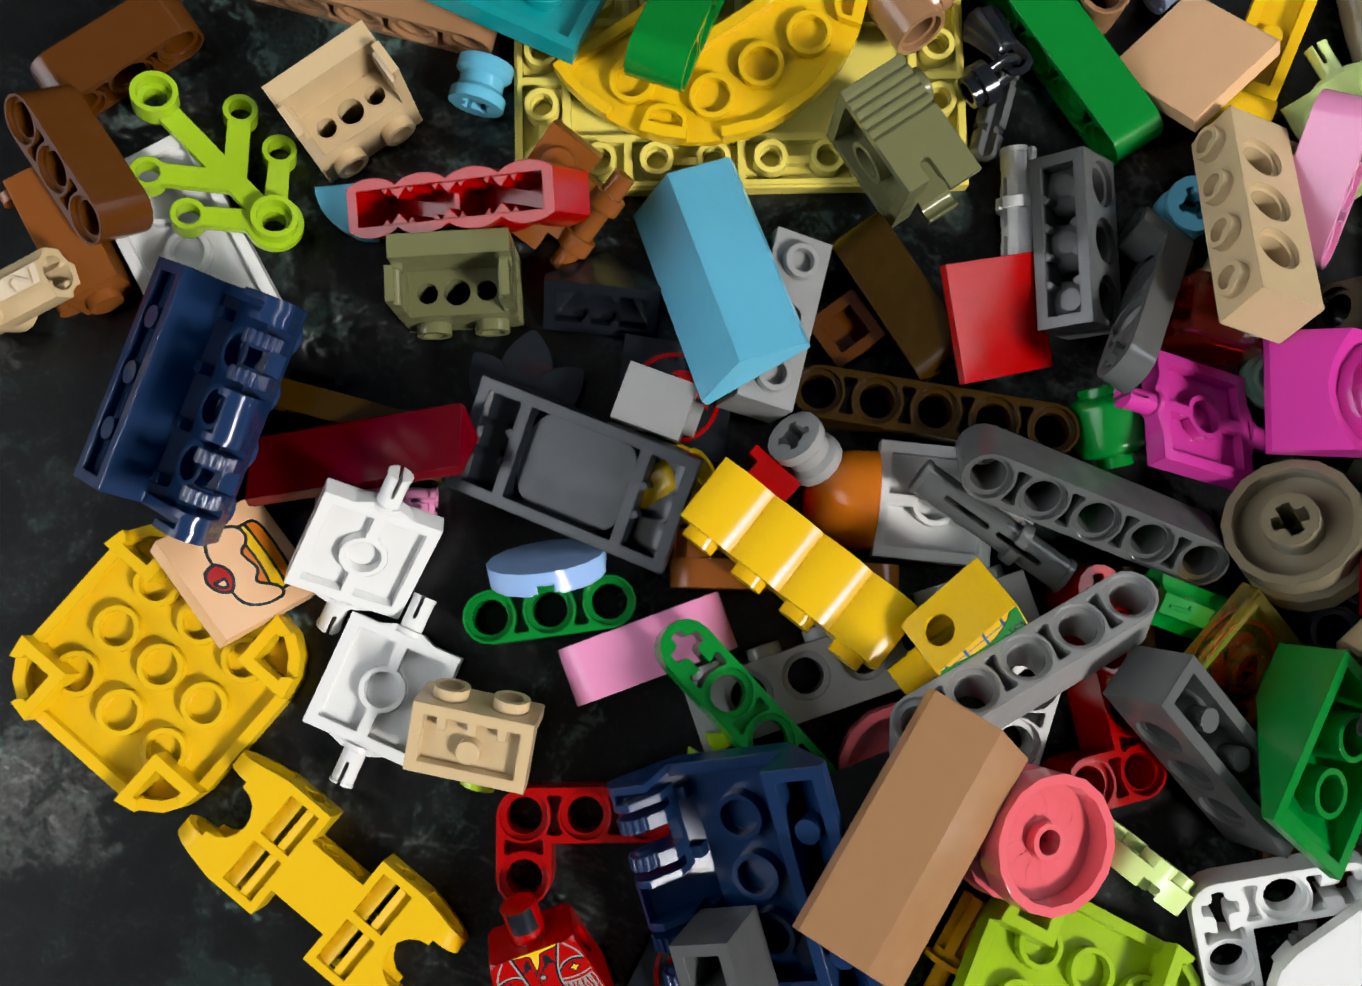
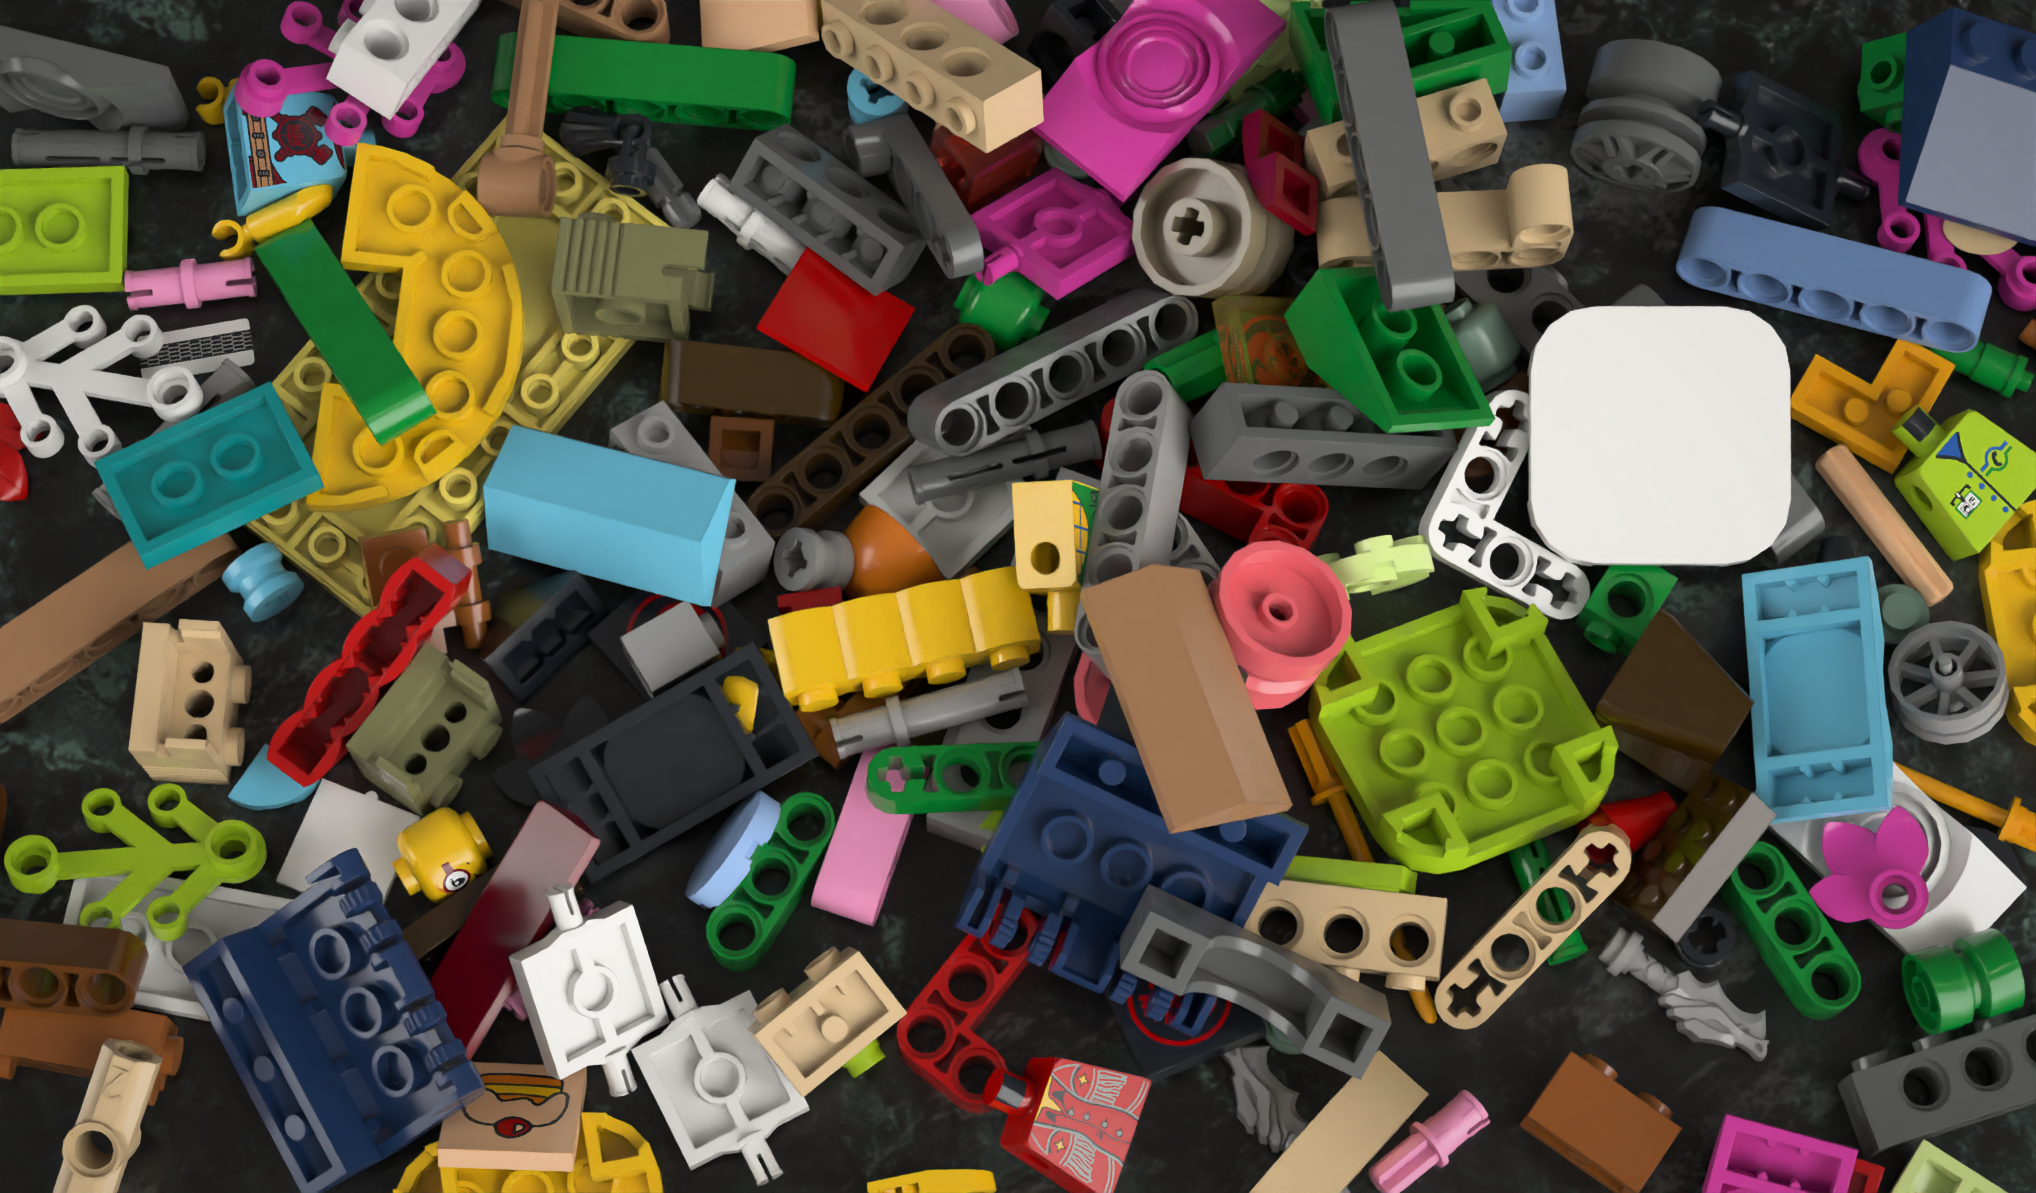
camera: 50 degrees left, 10 degrees down
none -> white piece [276,778,421,905]
none -> yellow head [391,807,494,904]
none -> light grey pin [830,666,1029,759]

